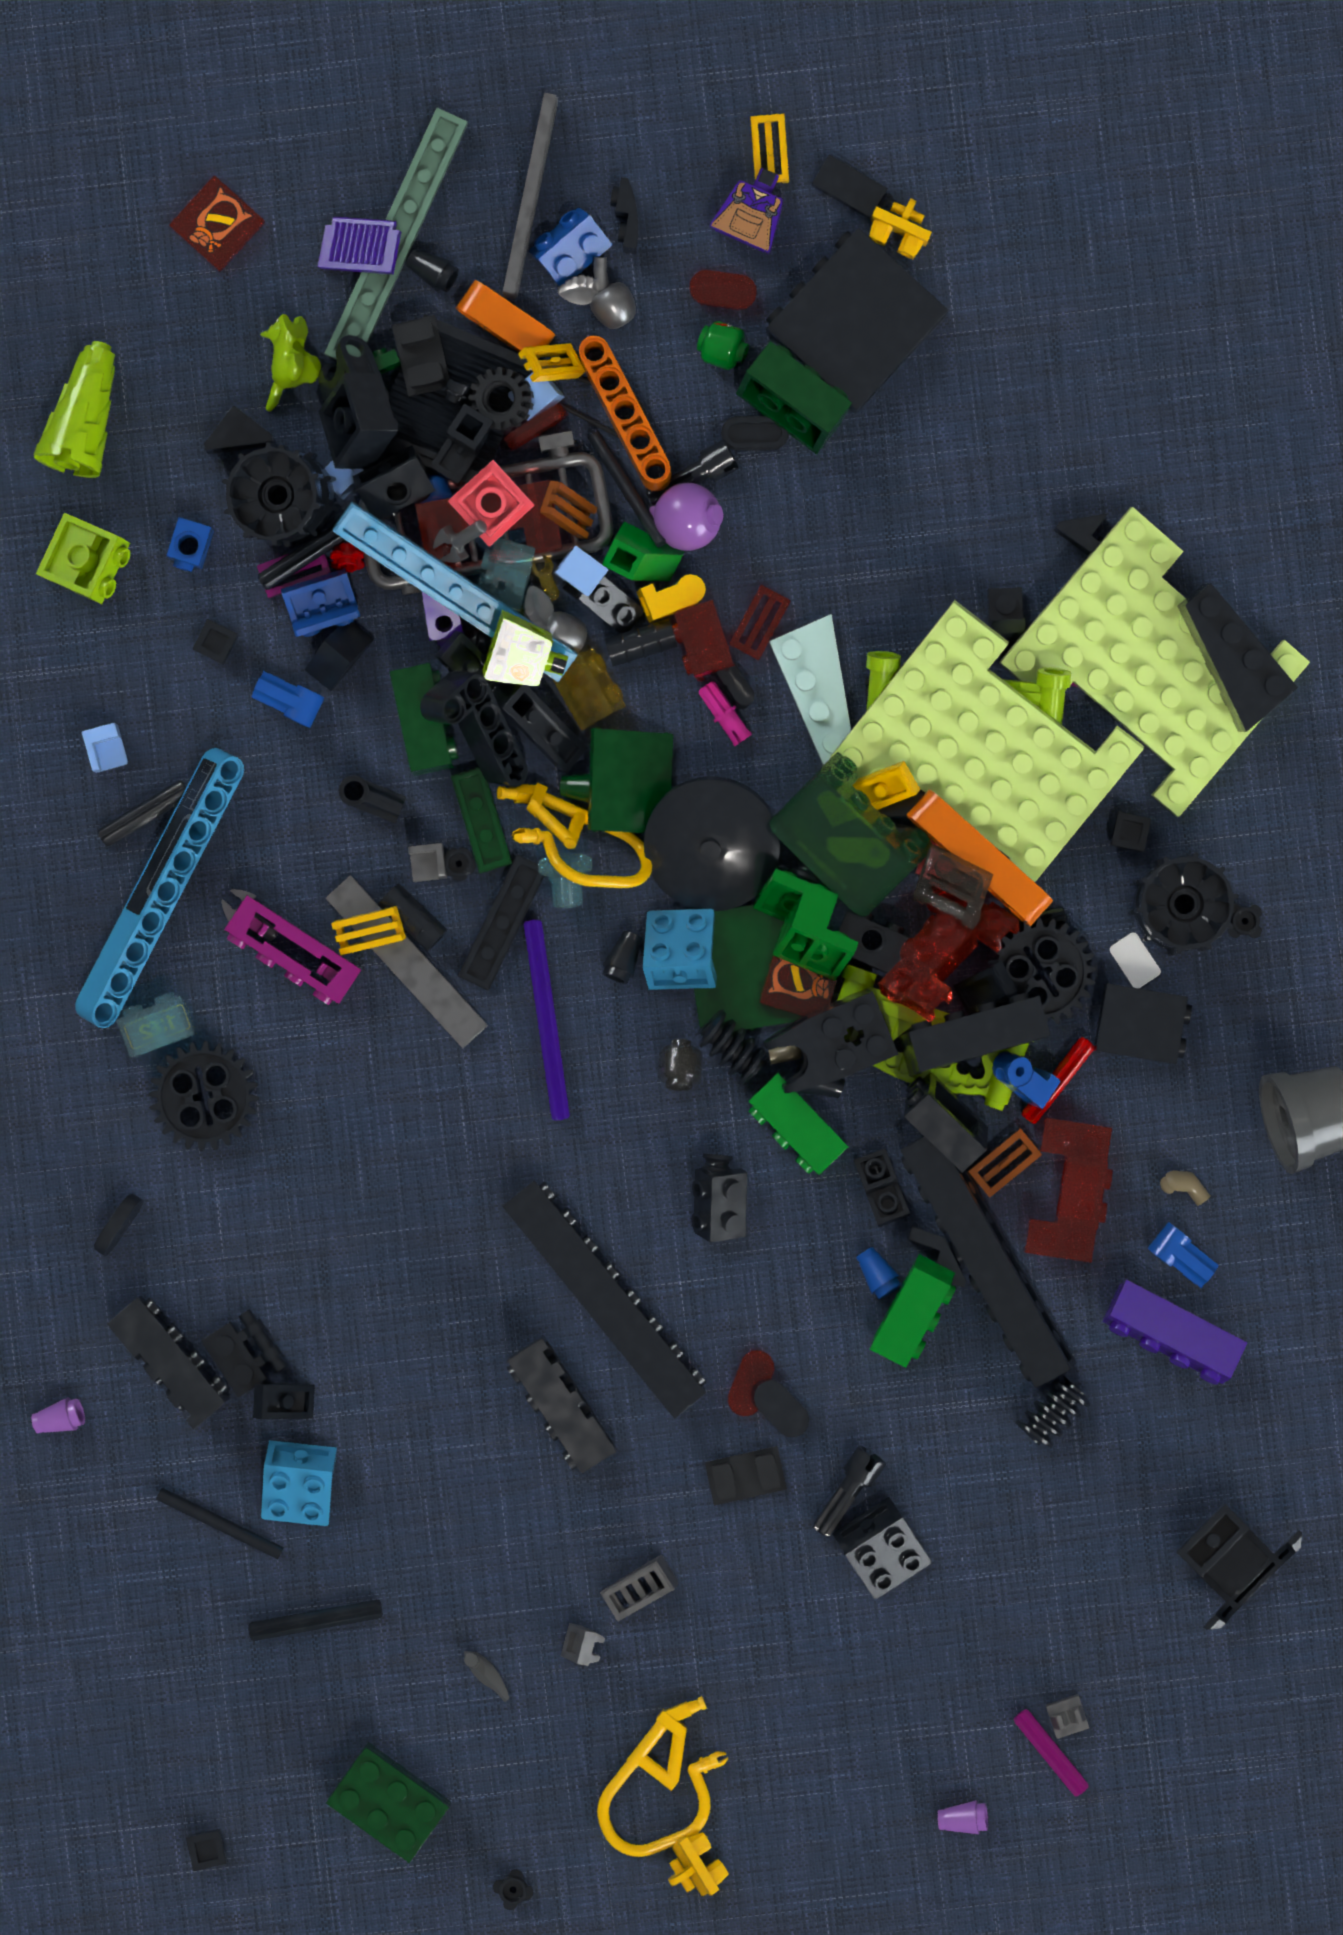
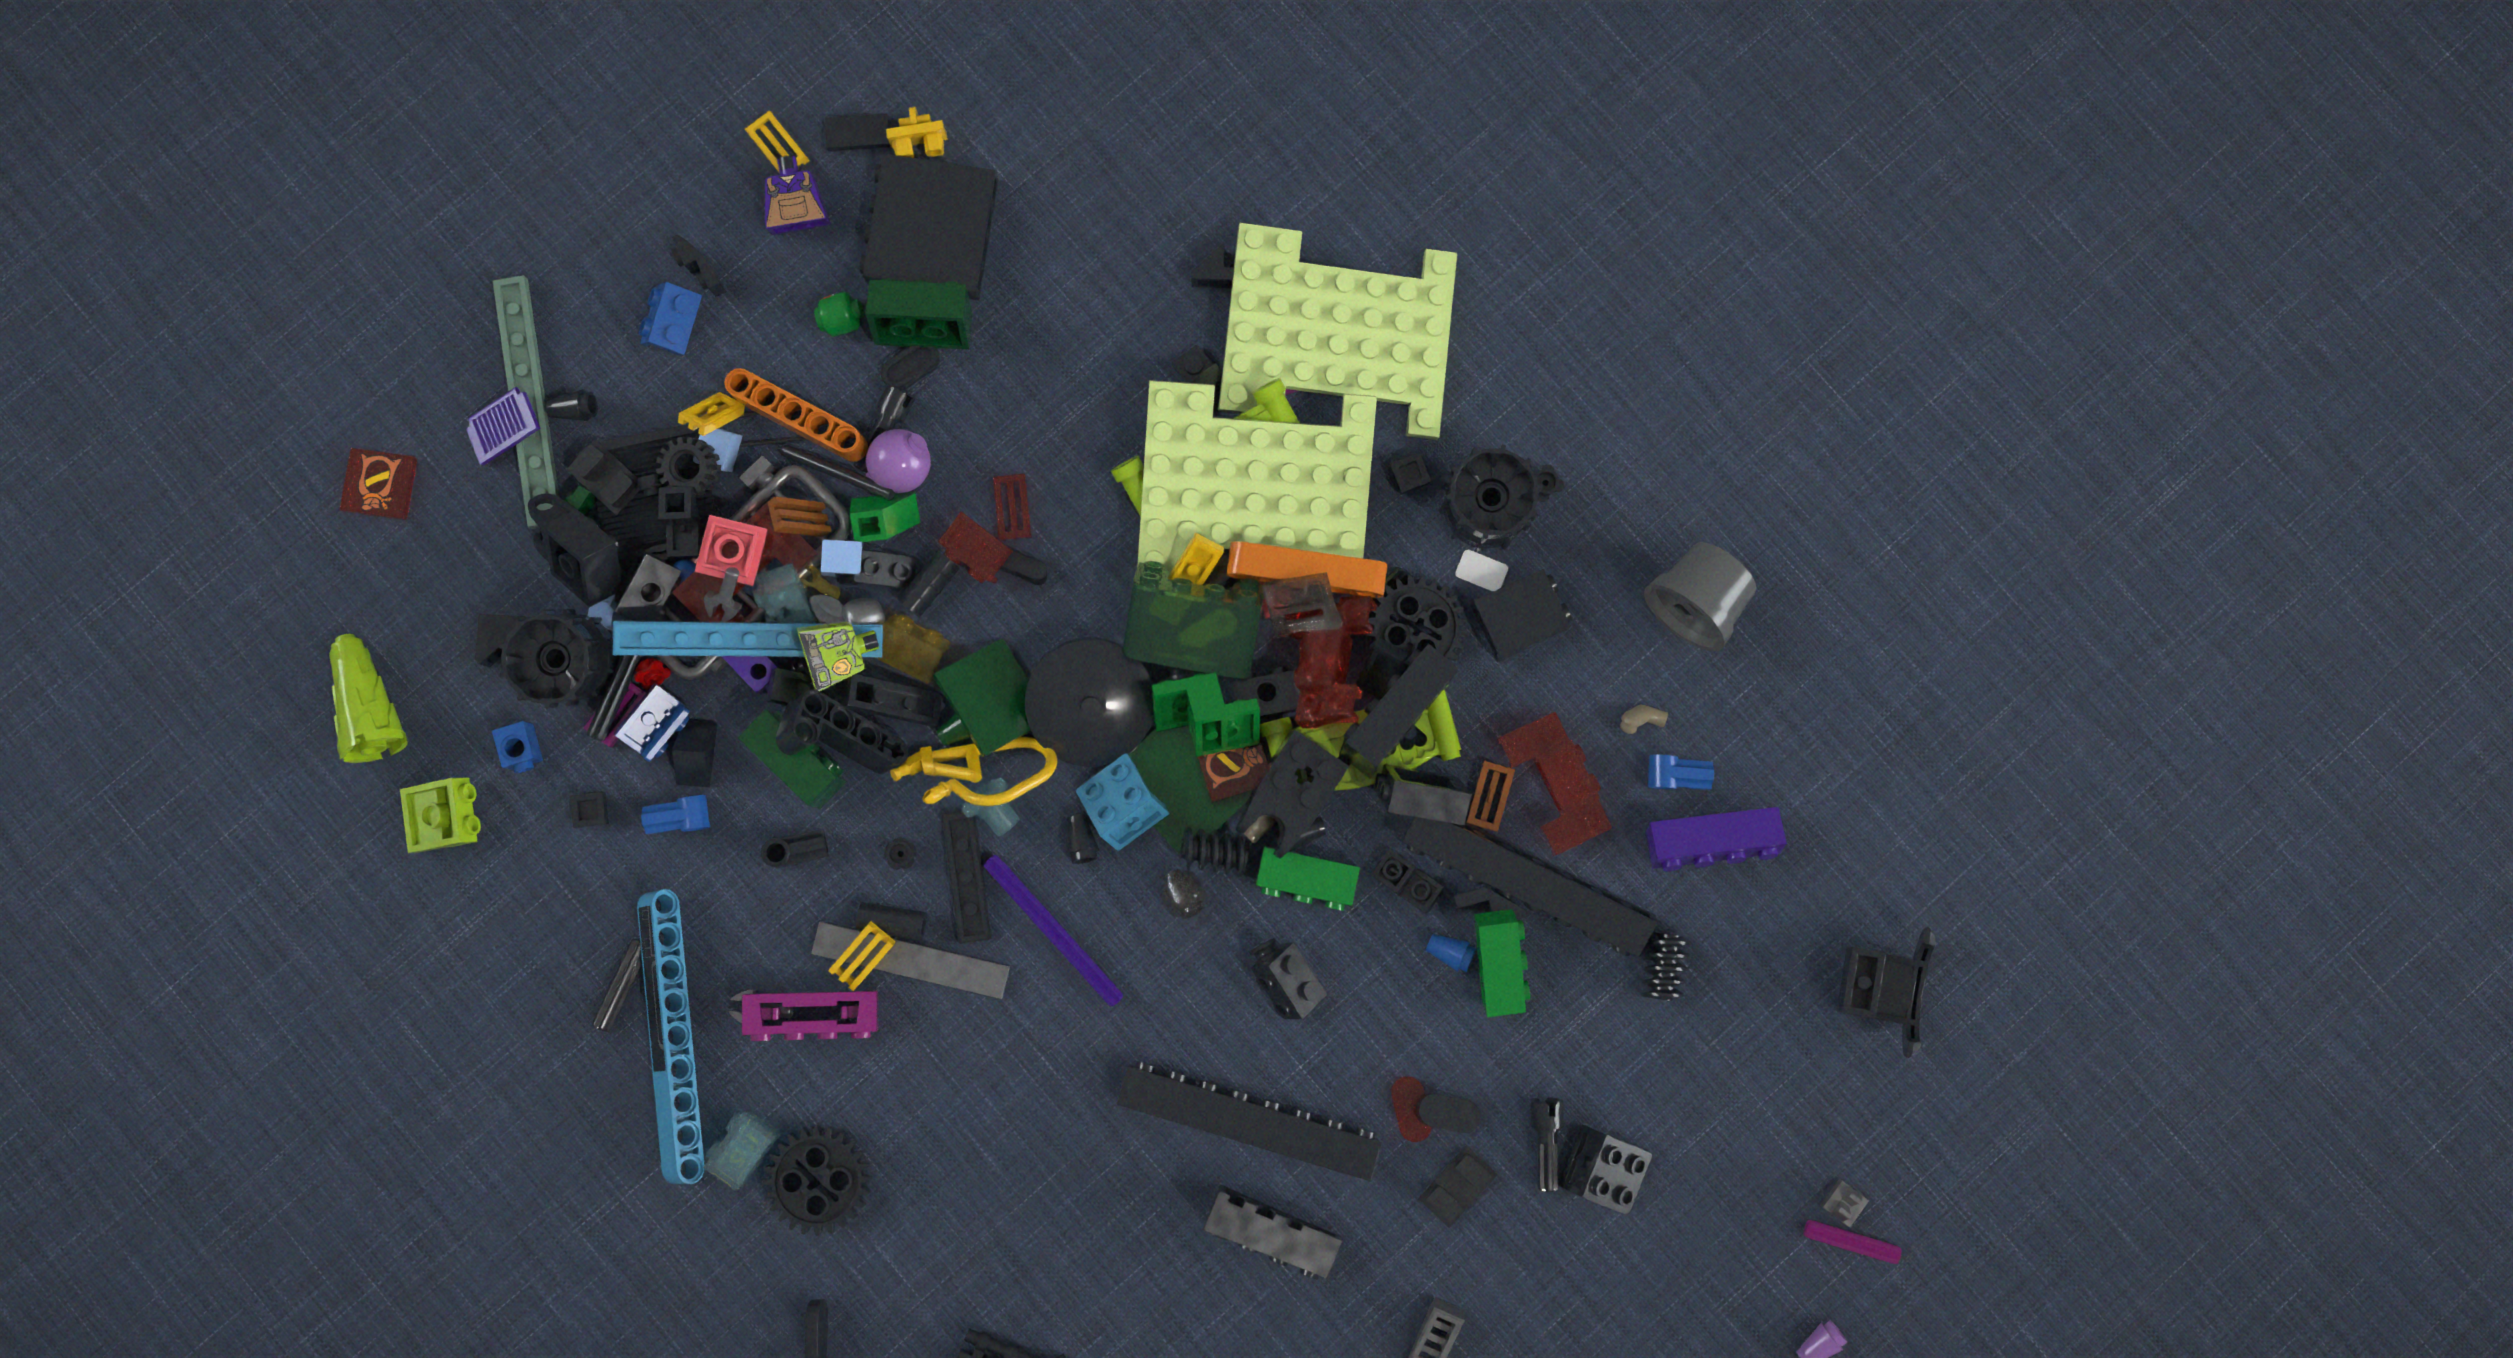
camera: 35 degrees left, 5 degrees down
light blue panel [82,723,128,773] -> none
lime animal [260,314,321,412] -> none
flat silver panel [408,843,447,882] -> none
dark green tile [451,768,512,874] -> none
orange beam [456,280,555,360] -> none
flat silver tile [503,93,558,299] -> none
clear red tile [504,403,568,450] -> none
flat silver piece [557,257,636,329] -> none
yellow leg [636,574,706,623] -> none
clear red tile [689,270,757,310] -> none
dark pink axle [699,681,752,747] -> none
light aqua wing [769,614,851,766] -> none
blue leg [992,1051,1061,1109] -> none
red axle [1021,1037,1095,1124] -> none
black wedge [1177,583,1298,732] -> none

